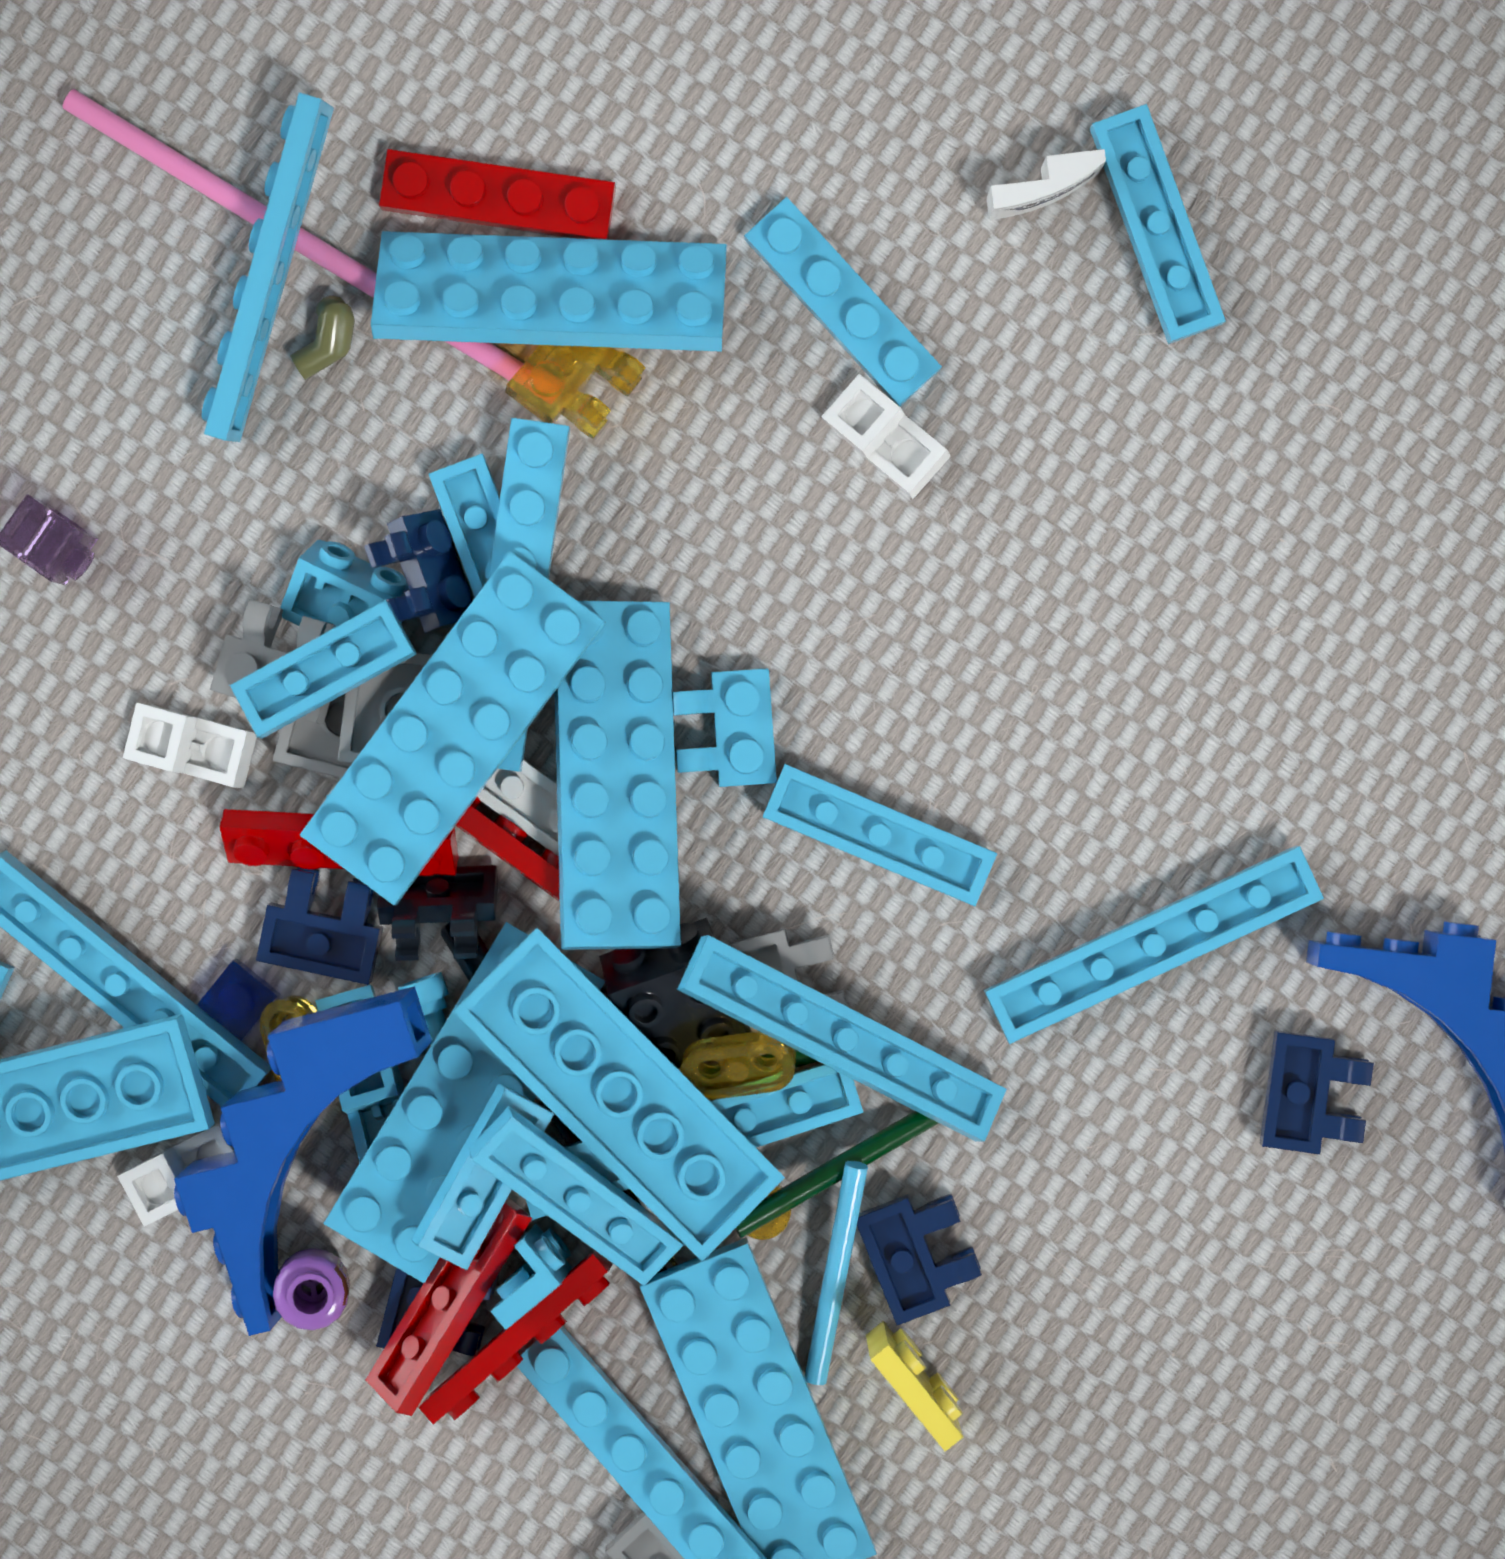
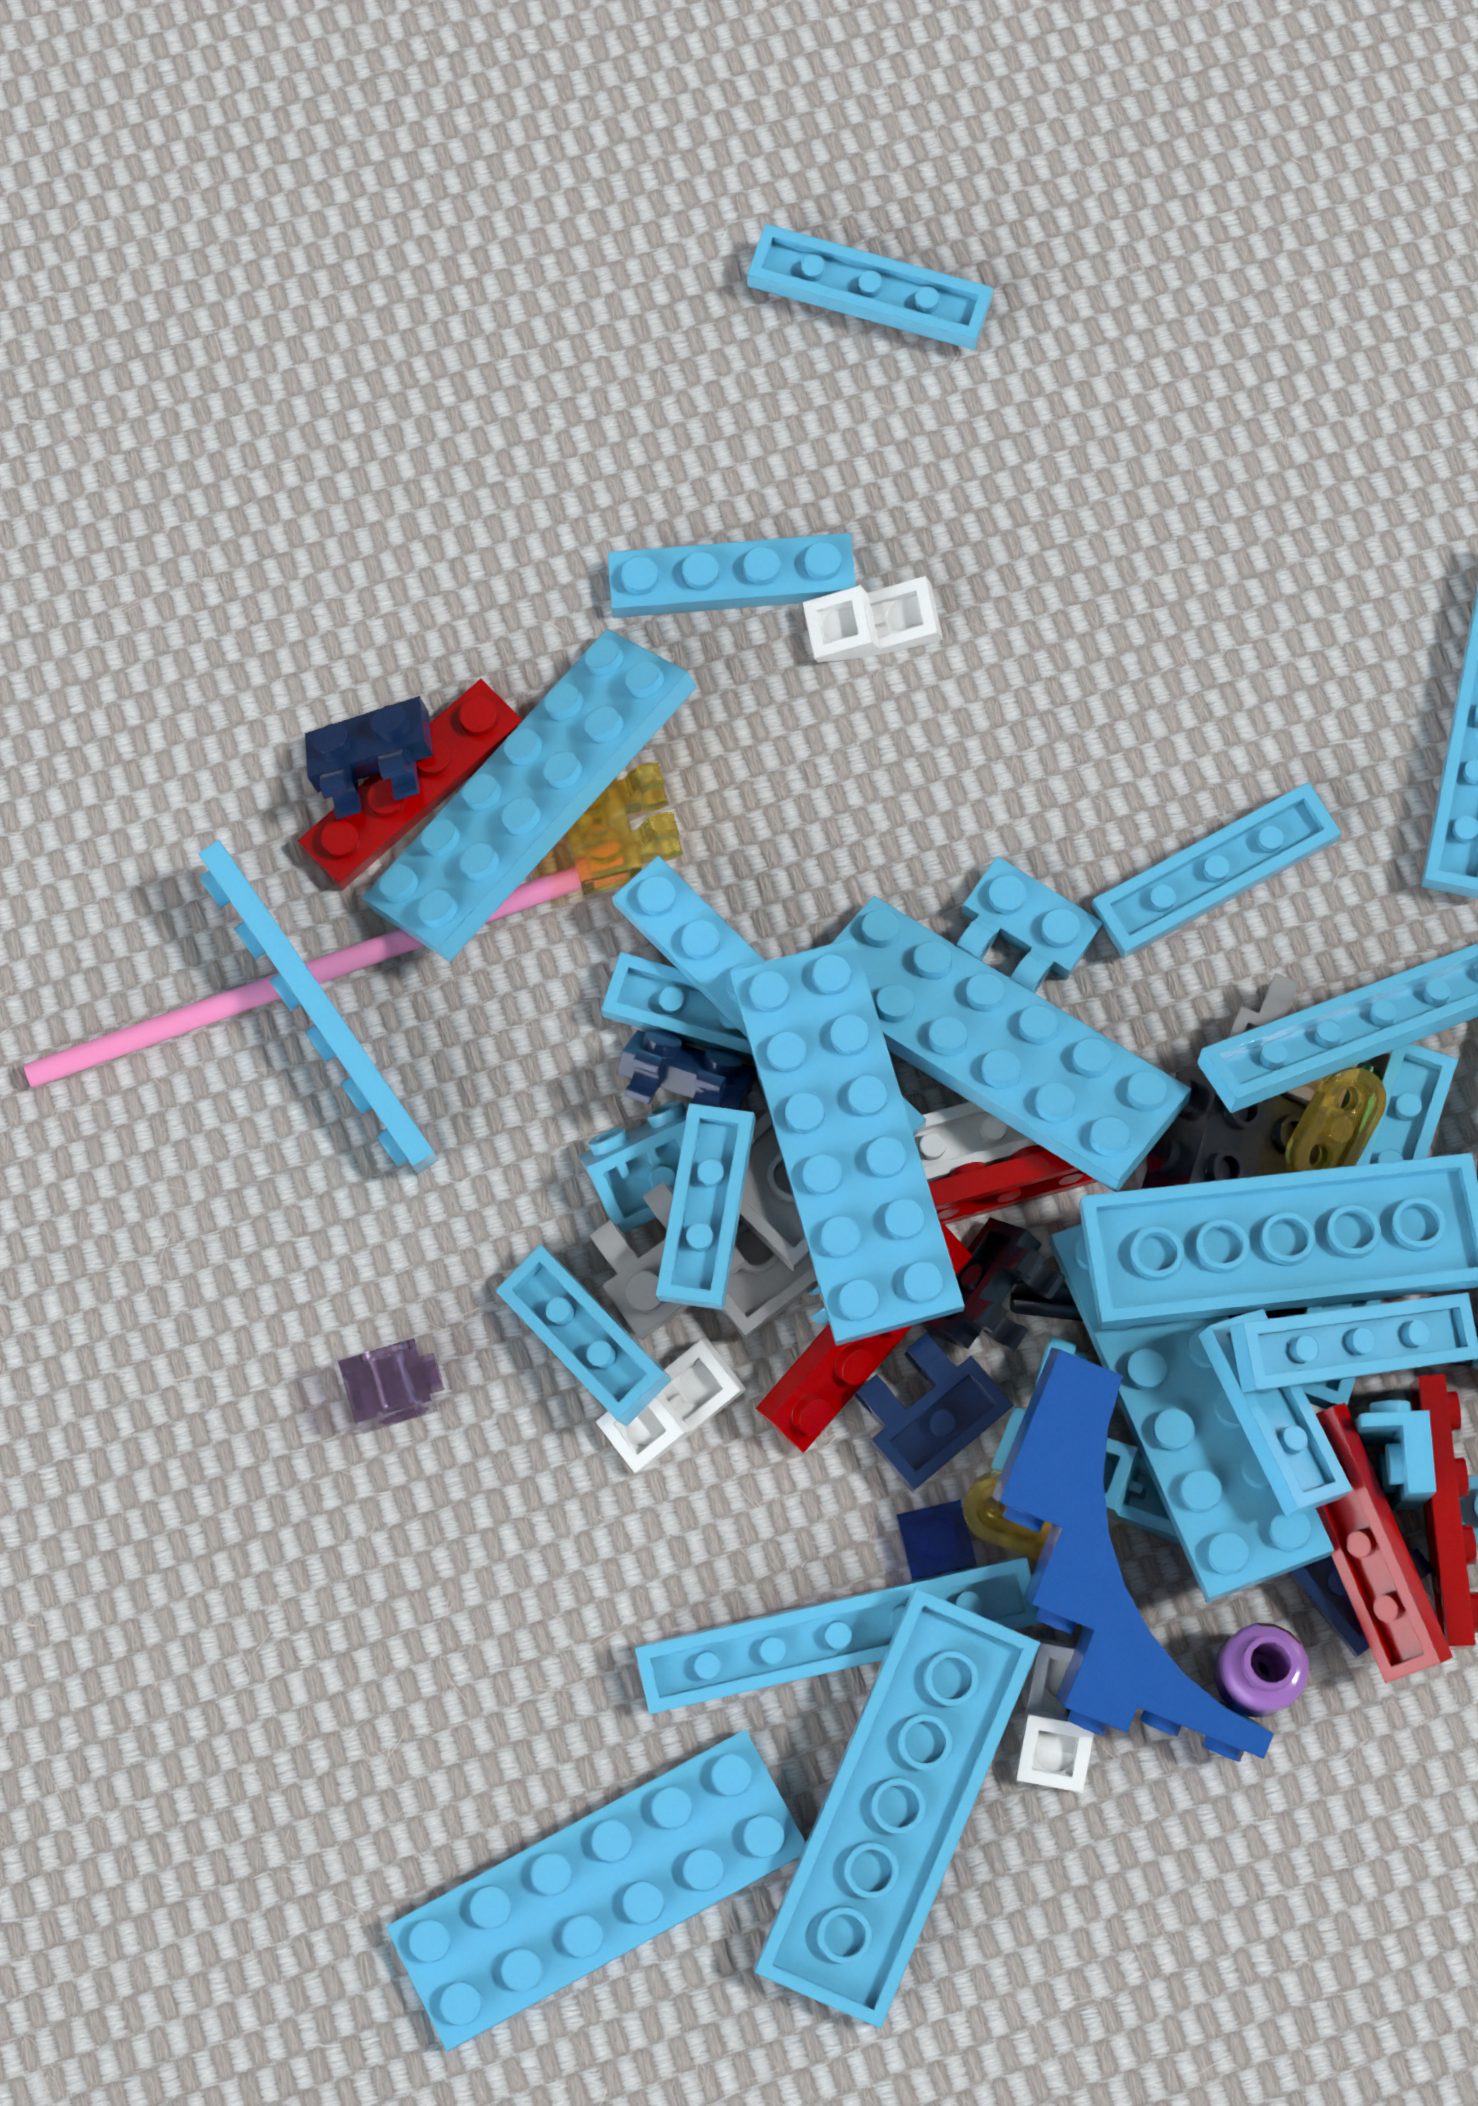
camera: 50 degrees left, 15 degrees down
olive arm [290,295,355,380] -> none
white slope [987,149,1106,220] -> none
none -> dark blue plate [305,696,433,820]
none -> medium azure plate [495,1244,672,1426]

